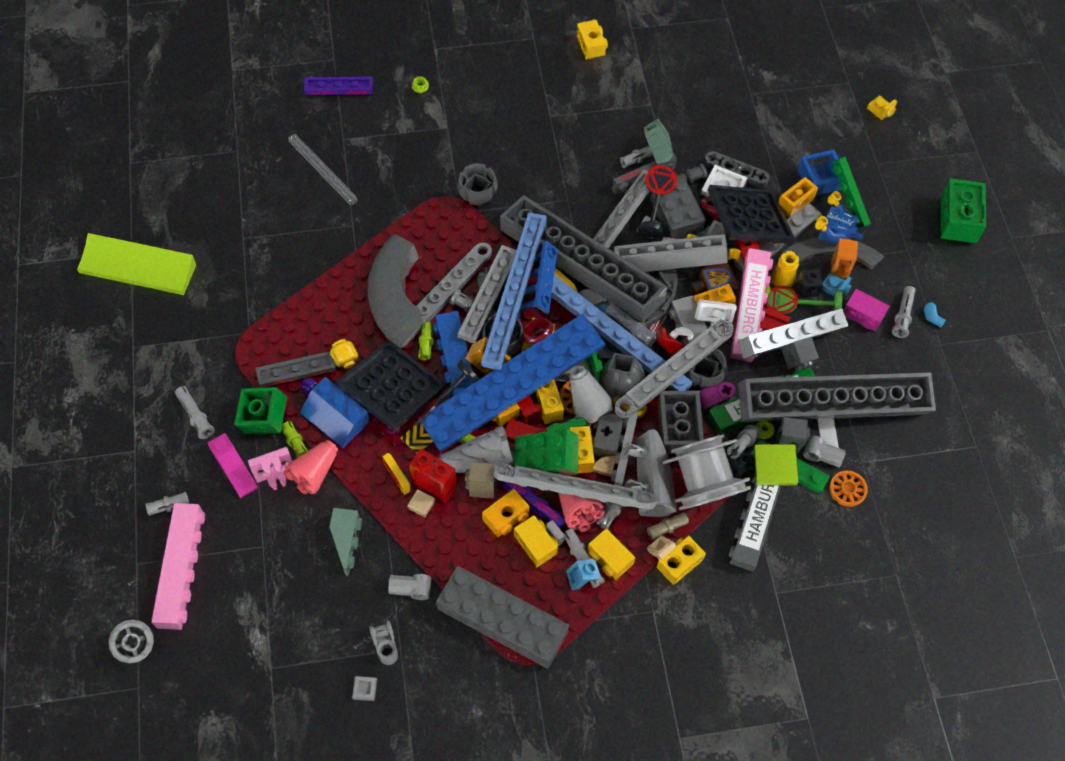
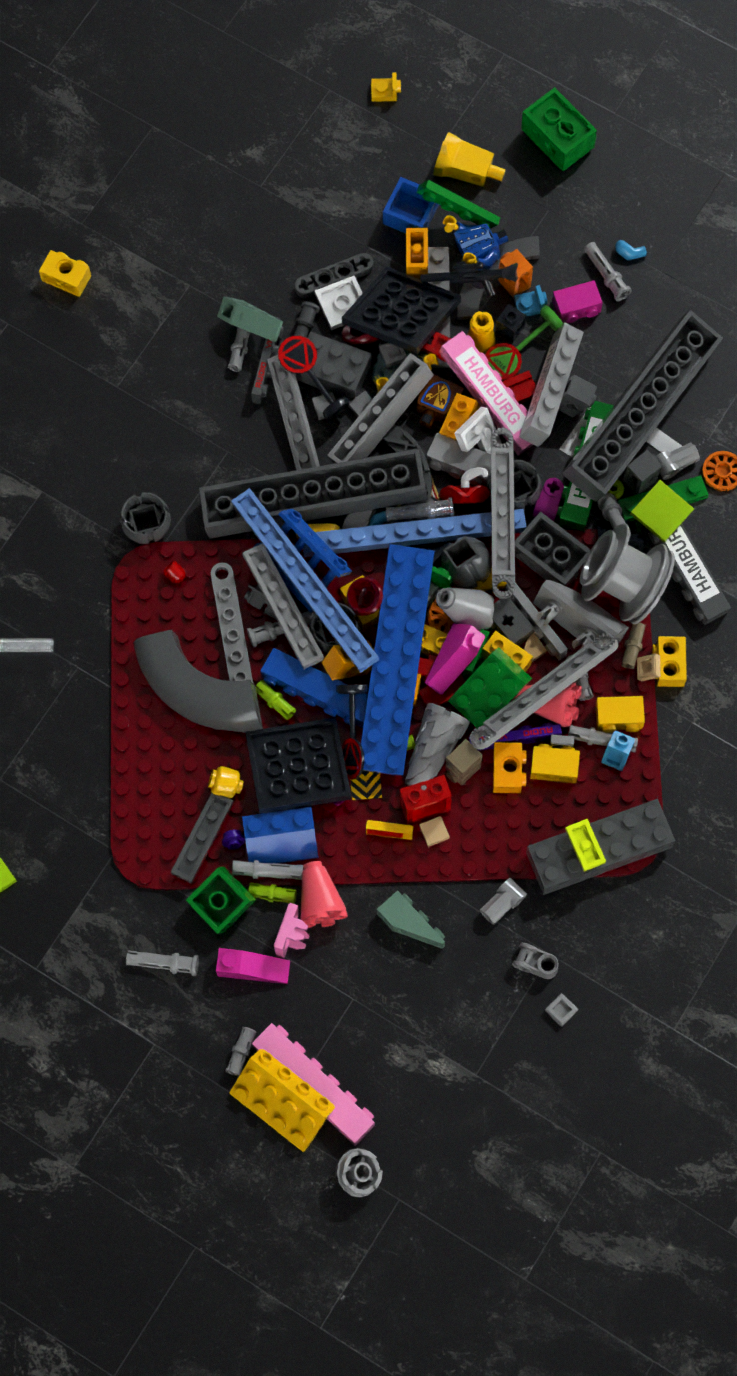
camera: 45 degrees left, 10 degrees up
none -> red piece [163,561,186,584]
none -> yellow bracket [229,1049,335,1152]
none -> light grey pin [232,860,303,880]
none -> black piece [420,261,518,297]
none -> dark pink slope [425,623,486,694]
none -> yellow piece [433,132,506,187]
none -> neon yellow plate [565,819,606,872]

